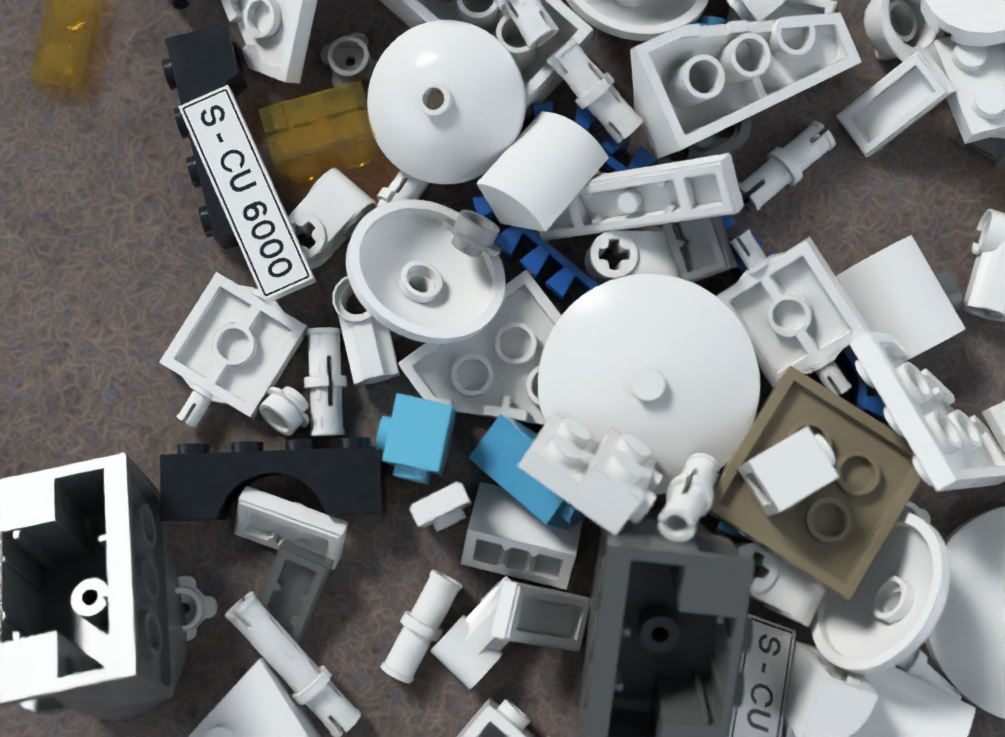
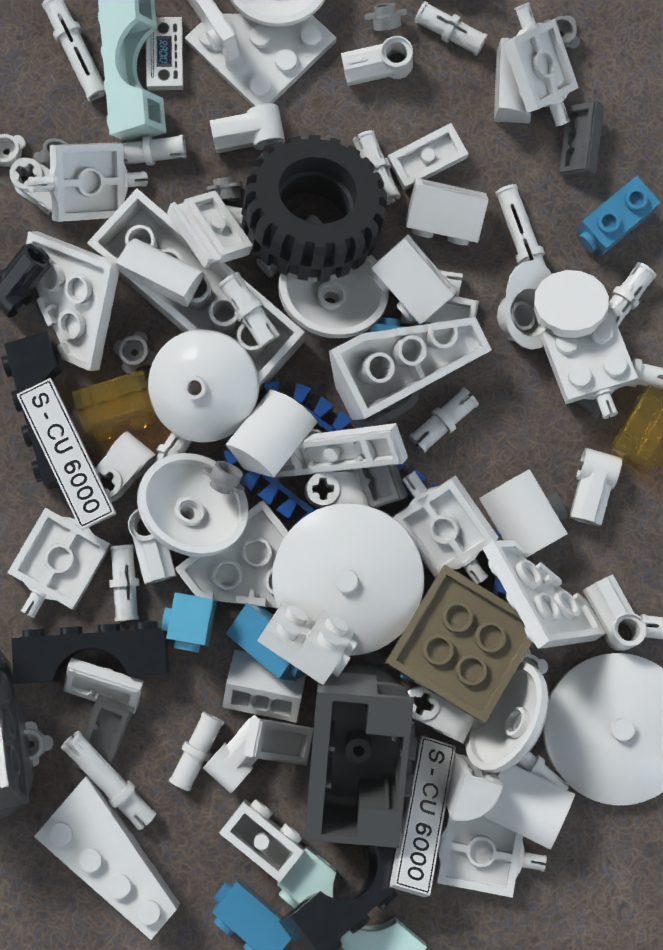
camera: 10 degrees left, 0 degrees up
white plate [259,386,309,436] -> none
white plate [409,482,473,532] -> none
white pin [546,37,643,143] -> none
white pin [658,453,720,542] -> none
white brick [737,426,839,517] -> none
white tile [836,47,956,157] -> none

